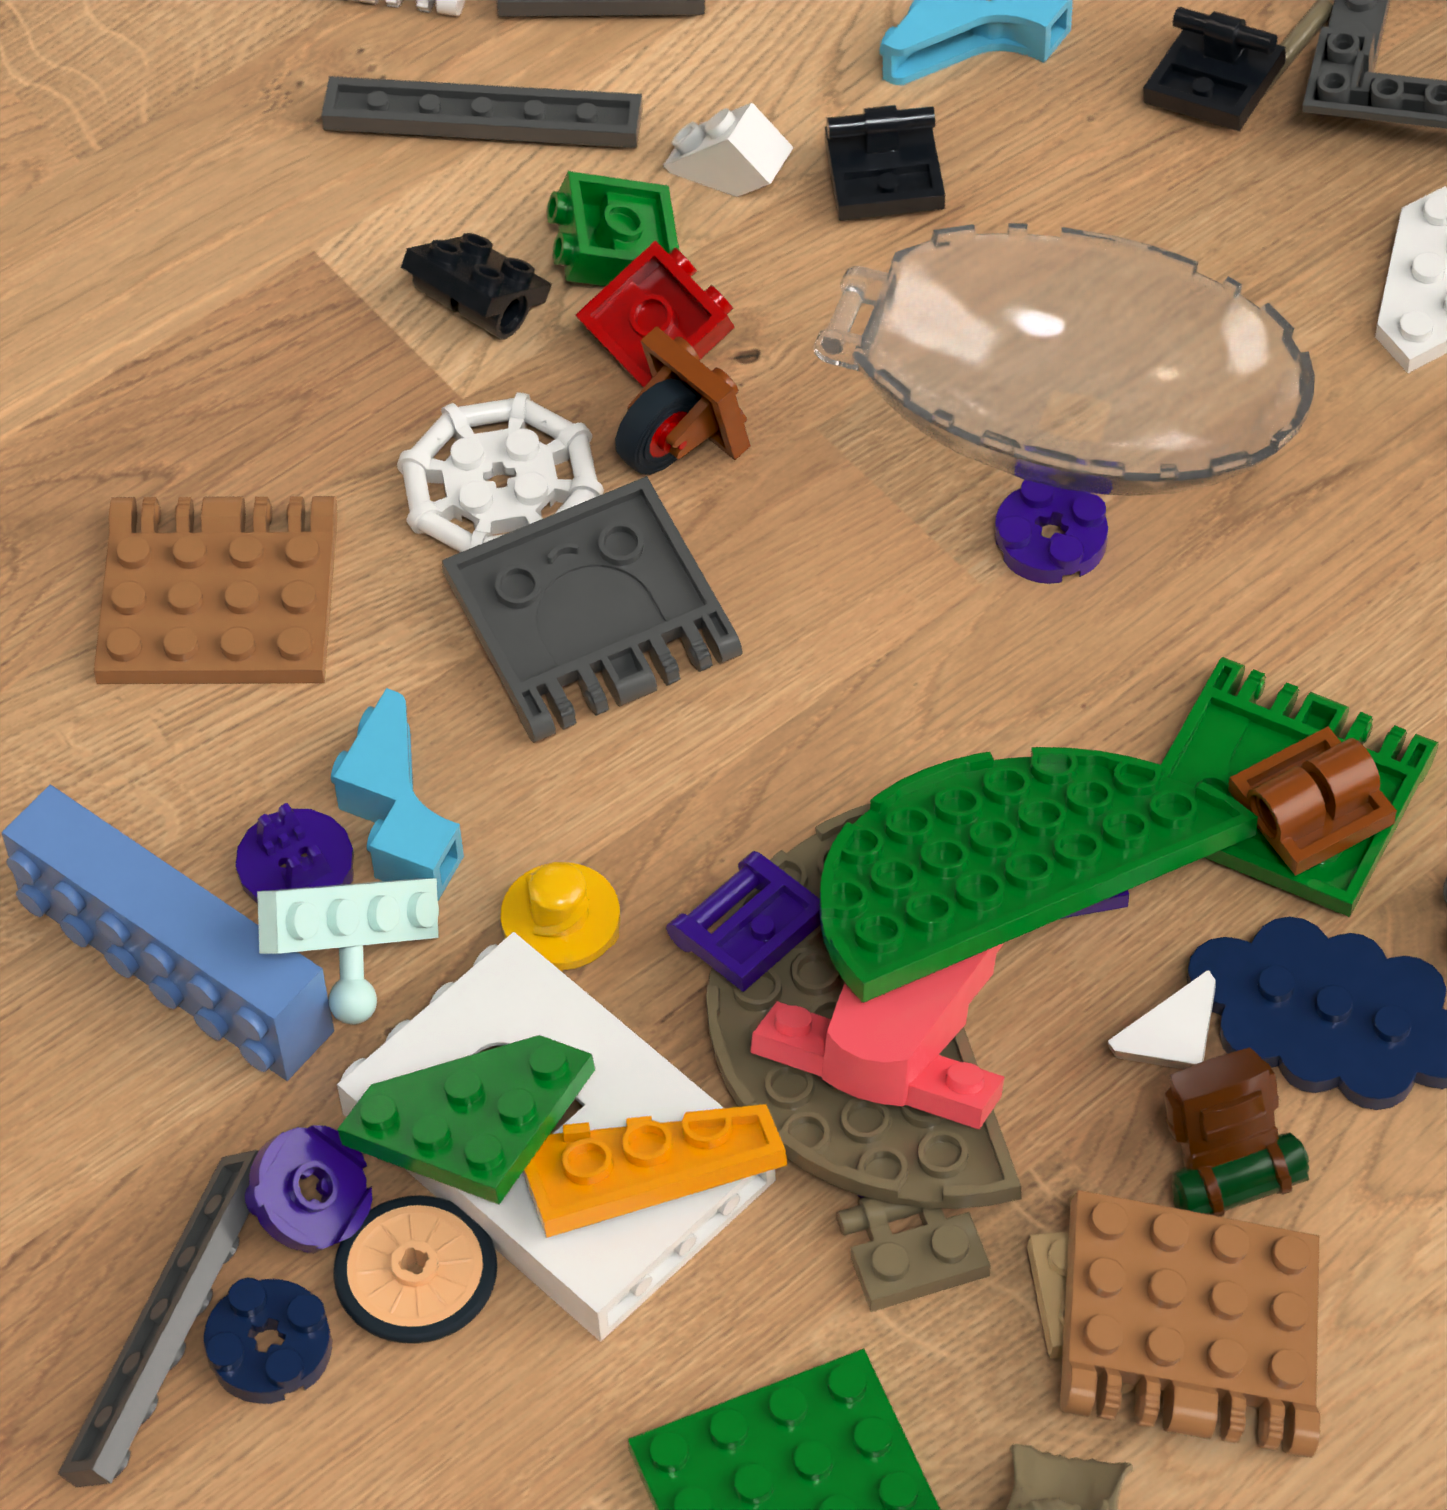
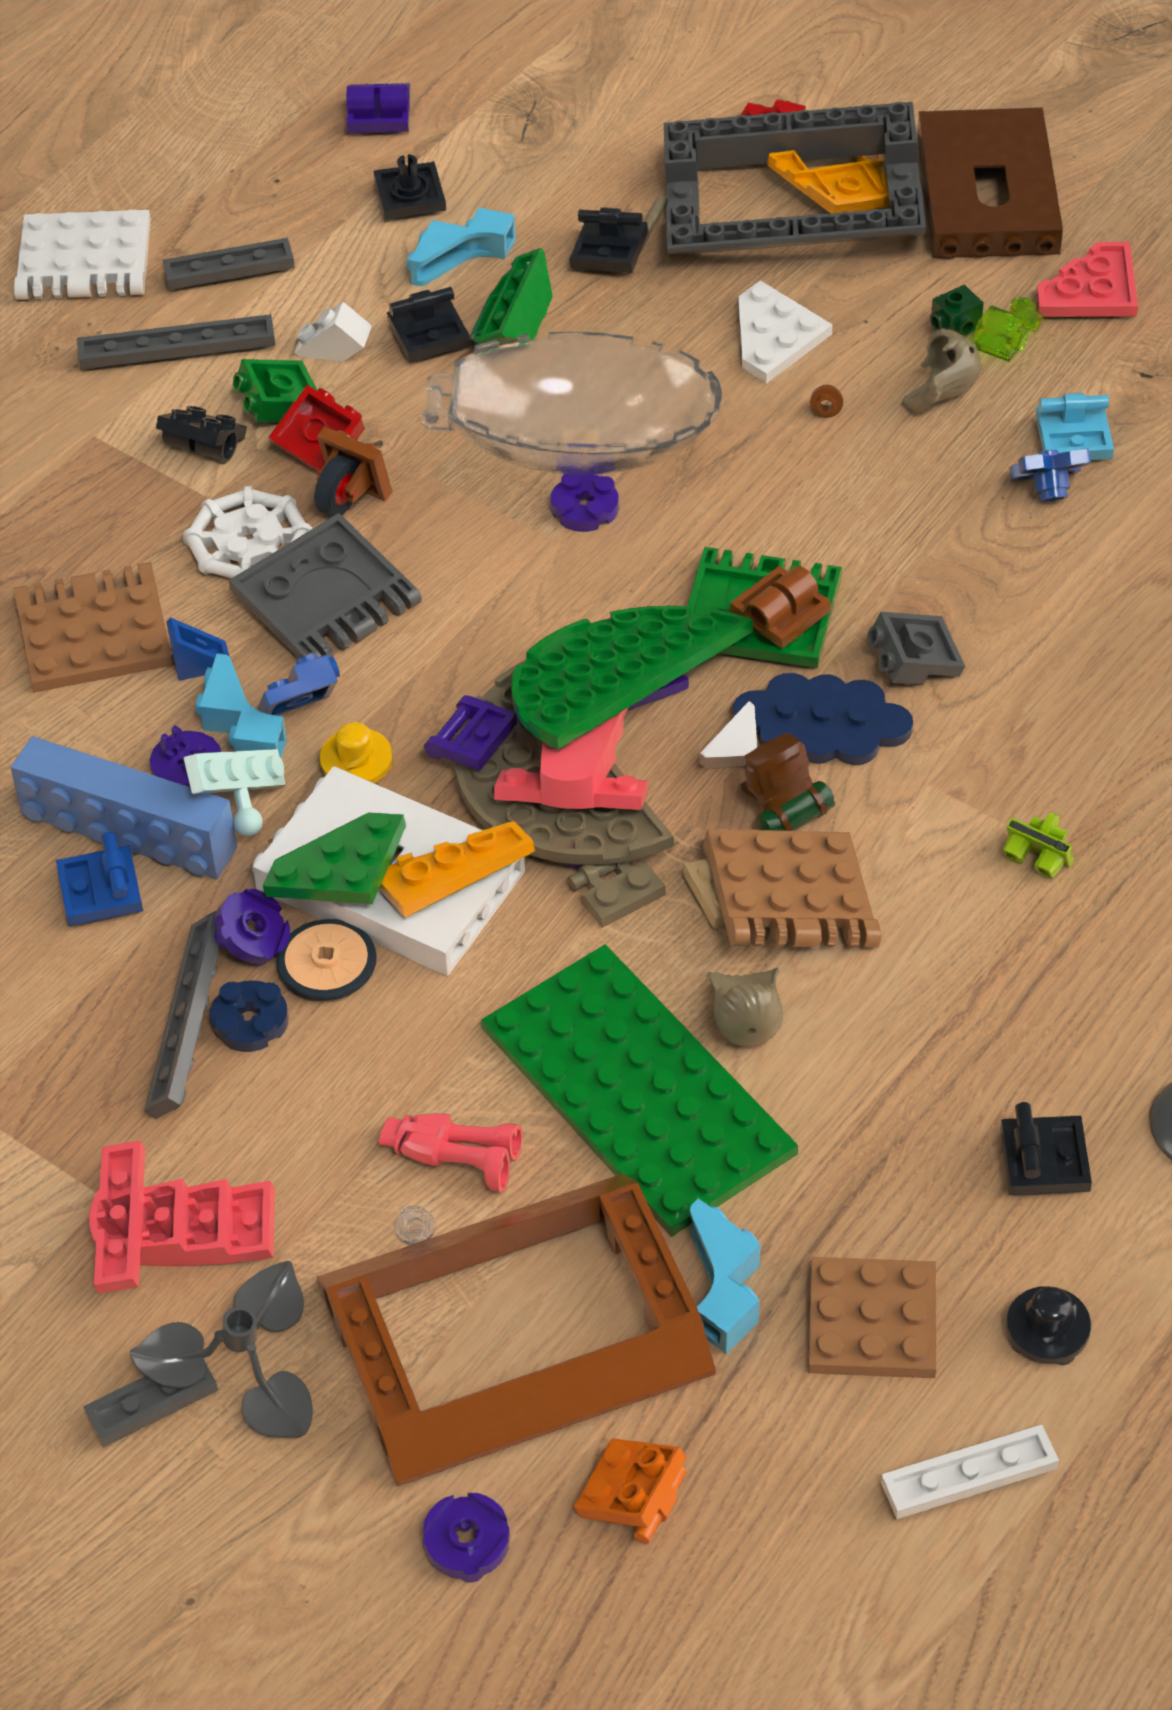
camera: 15 degrees left, 5 degrees down
none -> blue plate [56,832,143,926]
none -> blue slope [166,617,230,681]
none -> blue plate [257,654,340,715]
none -> green wedge [470,248,553,348]

